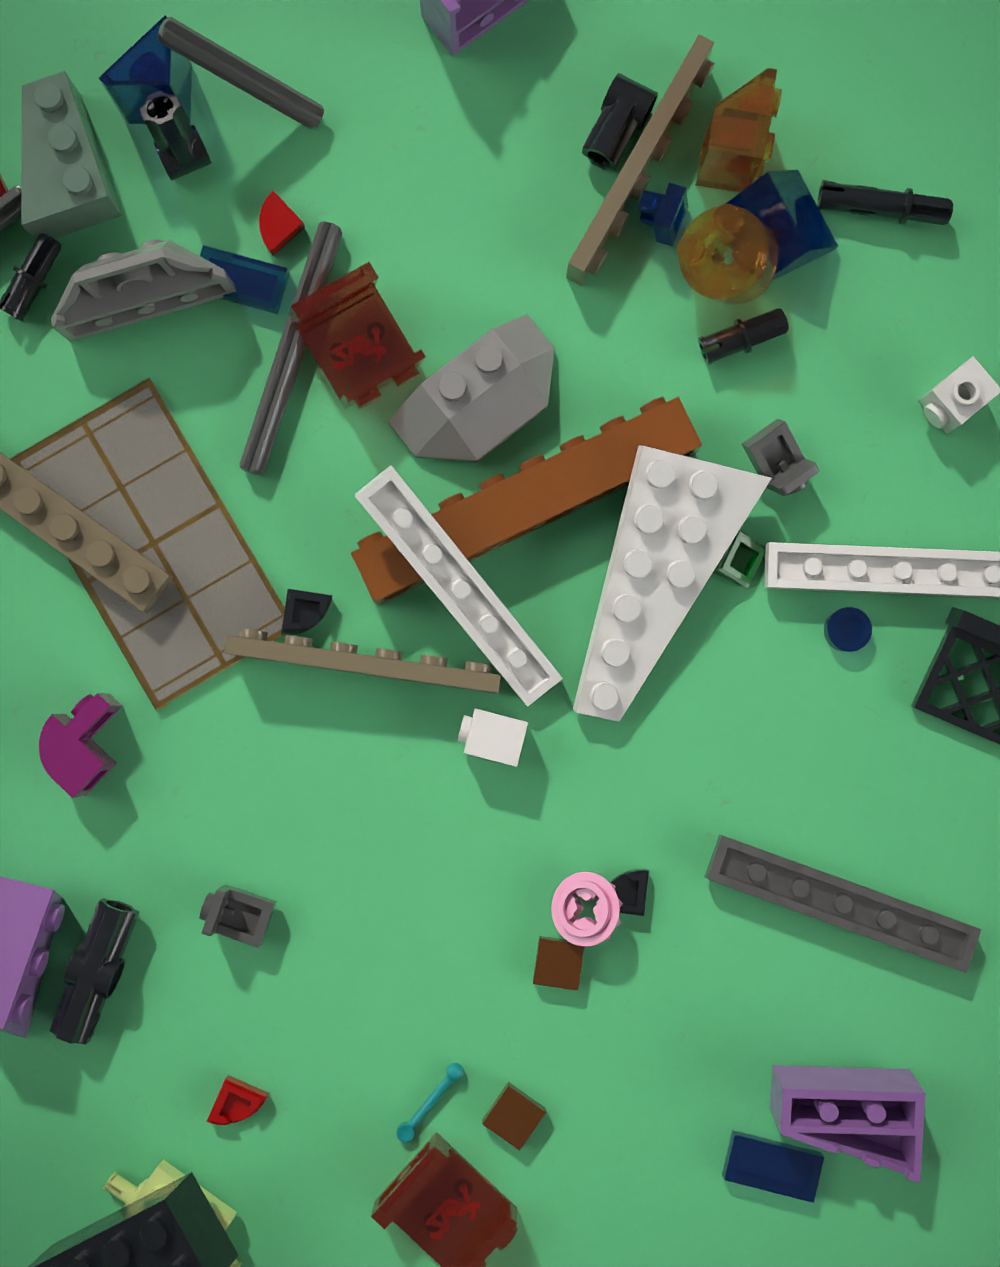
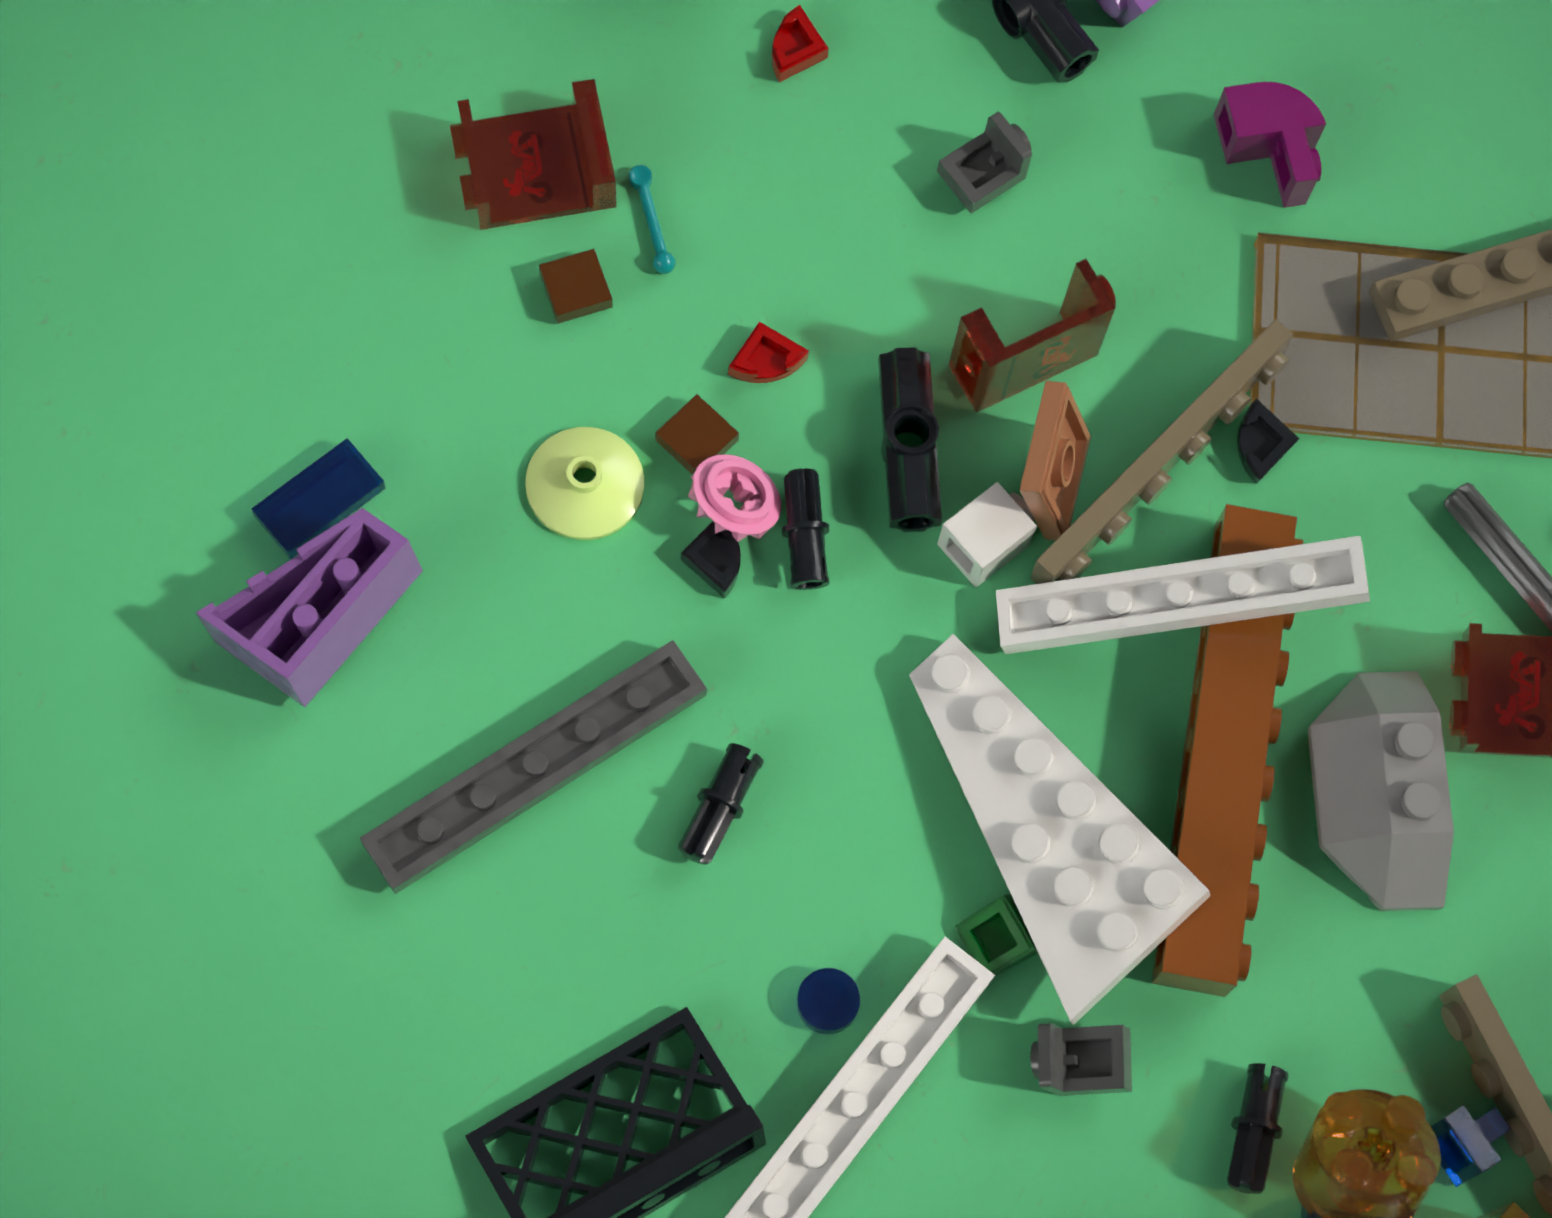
camera: 120 degrees right, 15 degrees down
none -> yellowish green dish [525,427,644,540]
none -> black axle [678,743,764,865]
none -> red tile [728,321,809,383]
none -> black axle [782,468,830,590]
none -> black piece [878,347,942,532]
none -> clear red panel [949,259,1116,413]
none -> nougat plate [1019,381,1091,541]

